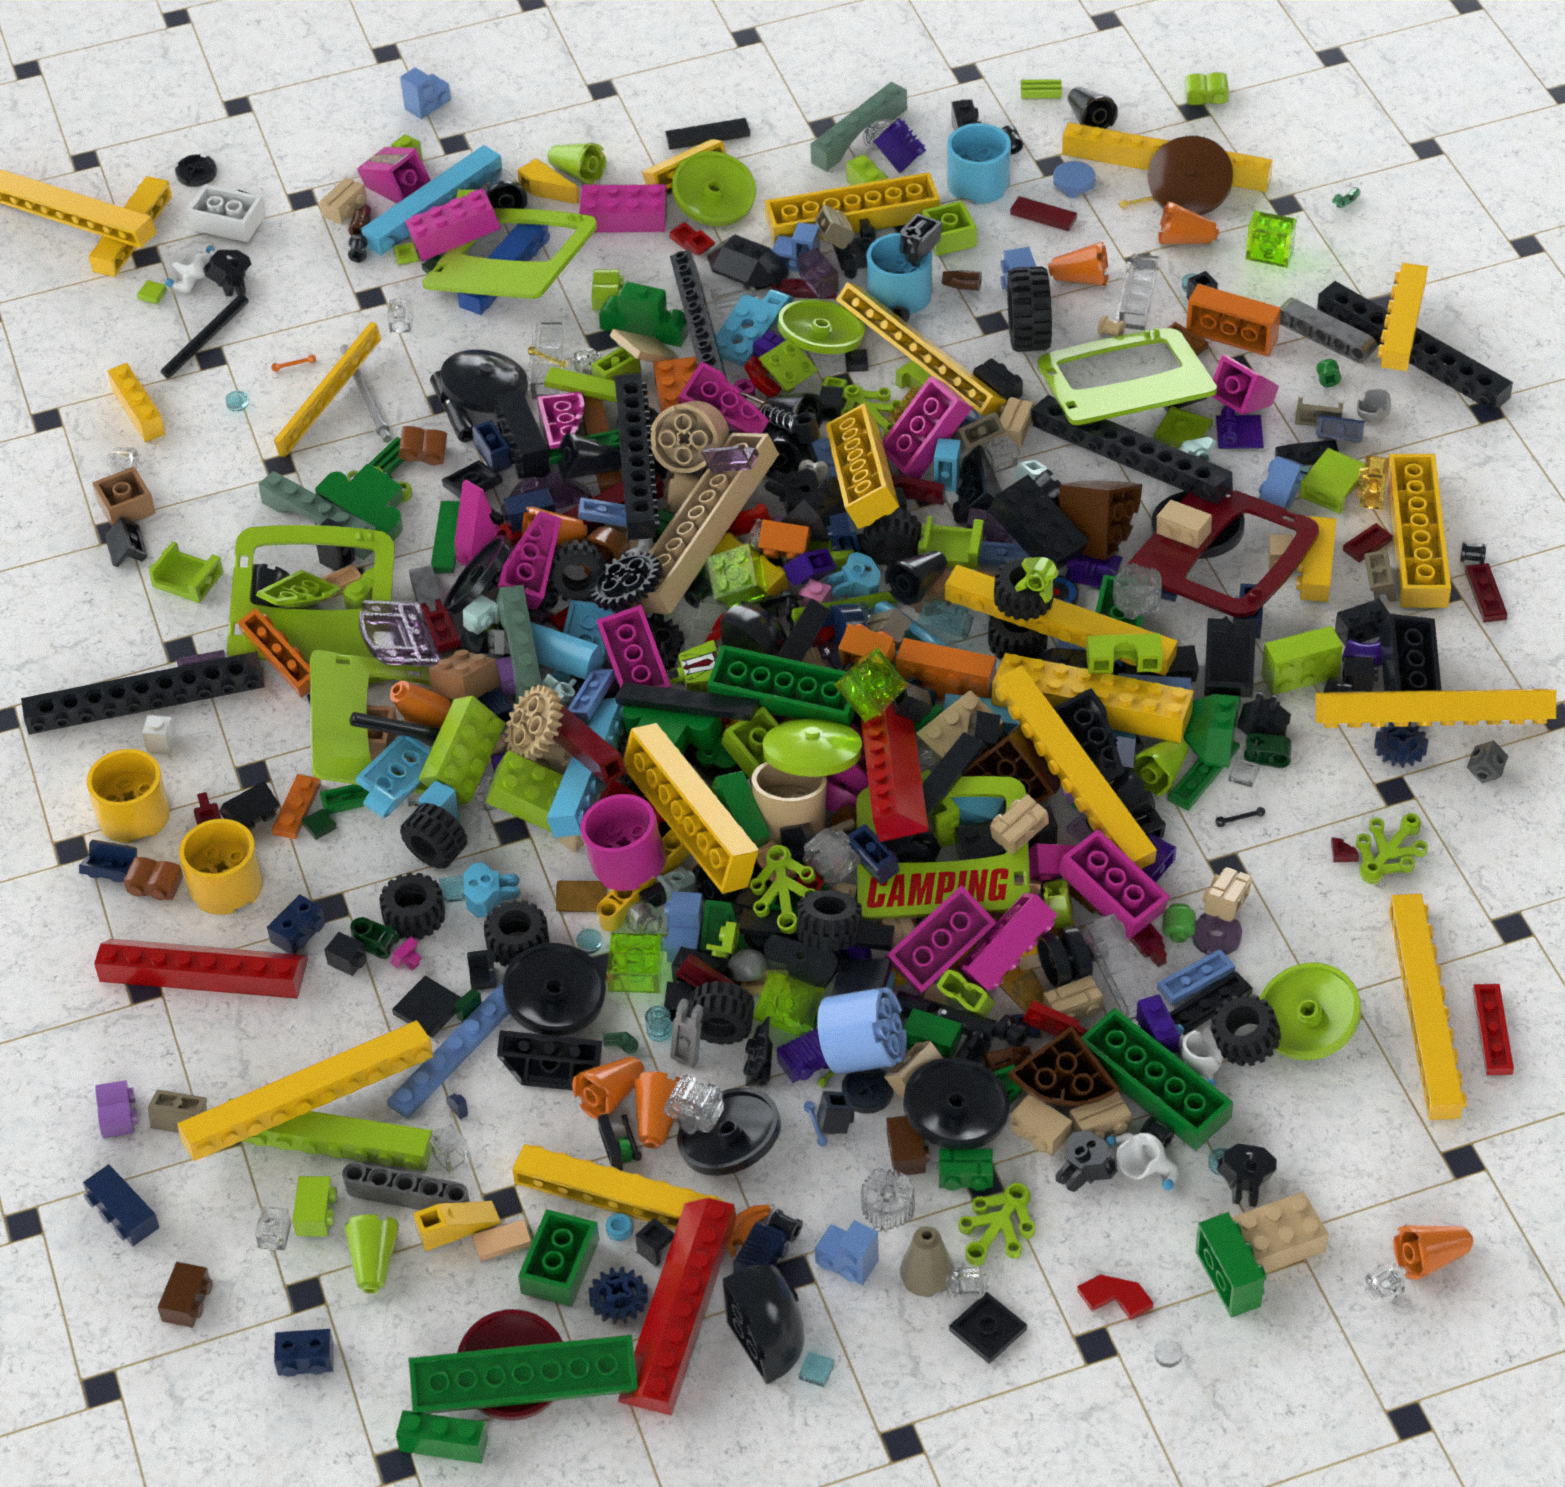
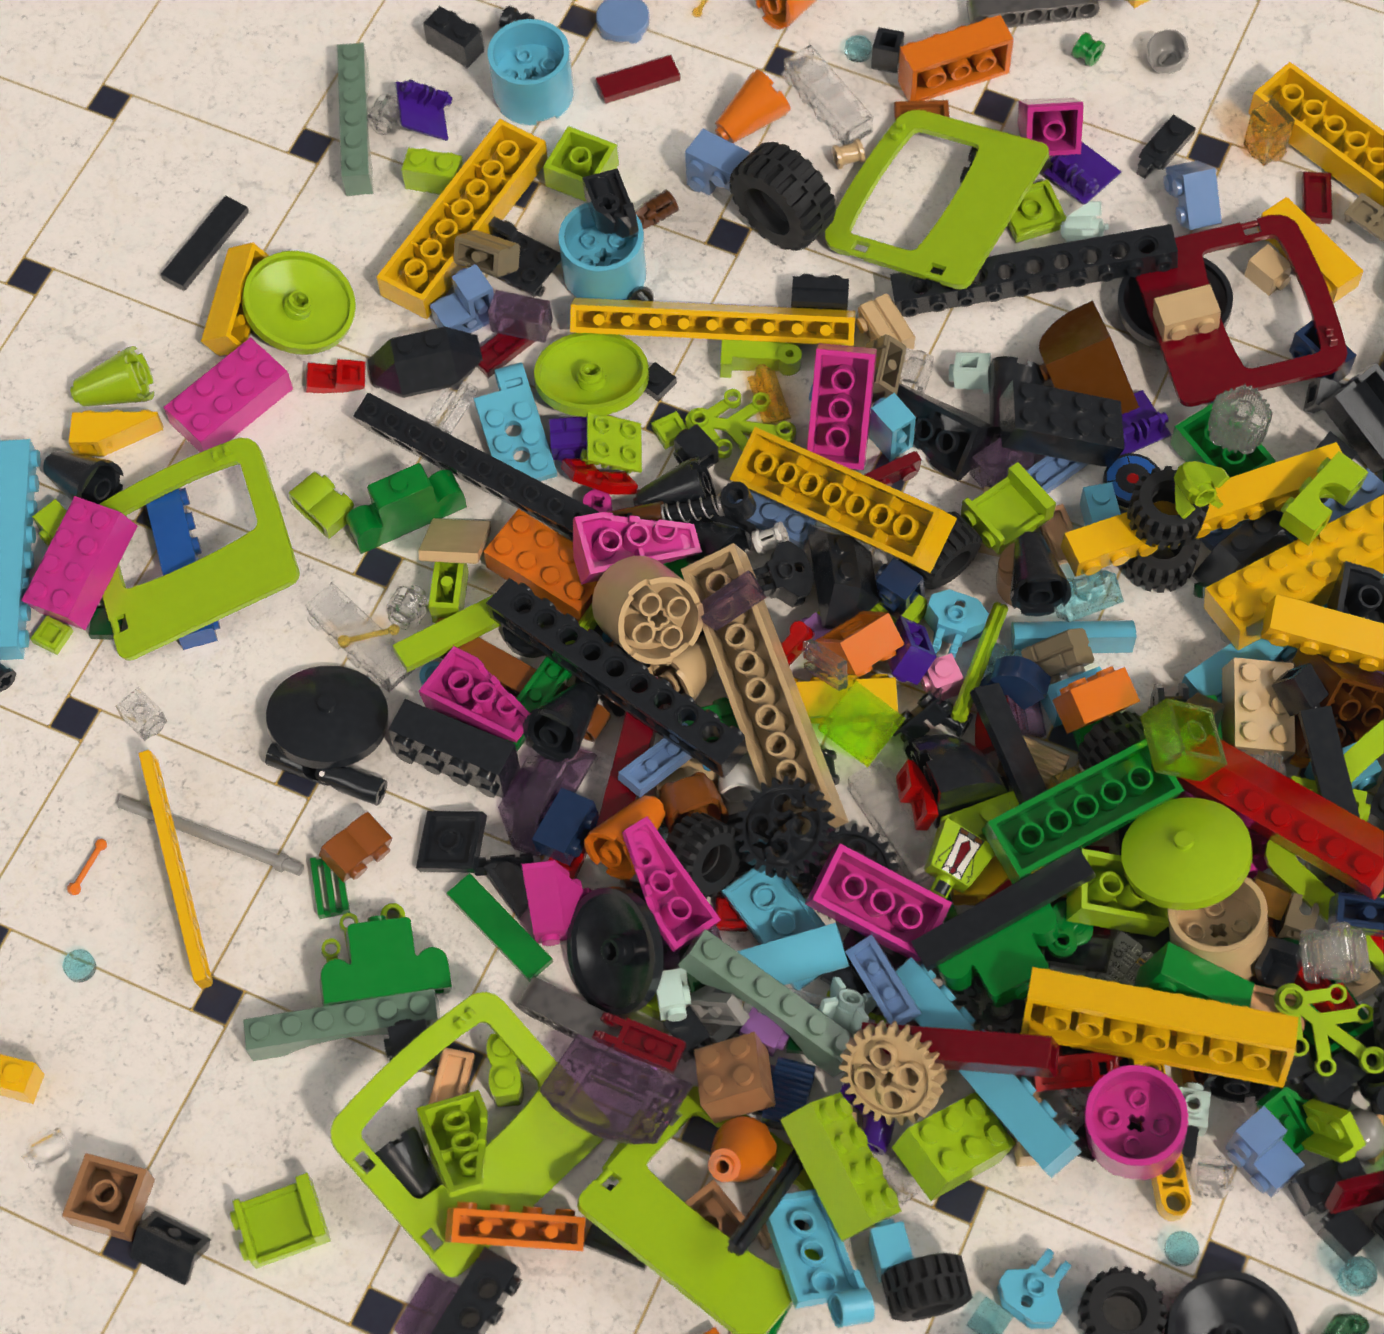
camera: 45 degrees left, 15 degrees up
dark blue brick [472,420,512,472] -> none
pearl gold slope [556,880,608,912] -> none
clear neon green brick [606,932,664,993] -> none
orange brick [896,638,996,700] -> none
dark tan hinge [1295,396,1344,426] -> none
lime panel [1300,448,1369,514] -> none
dark blue brick [1316,415,1365,444] -> none

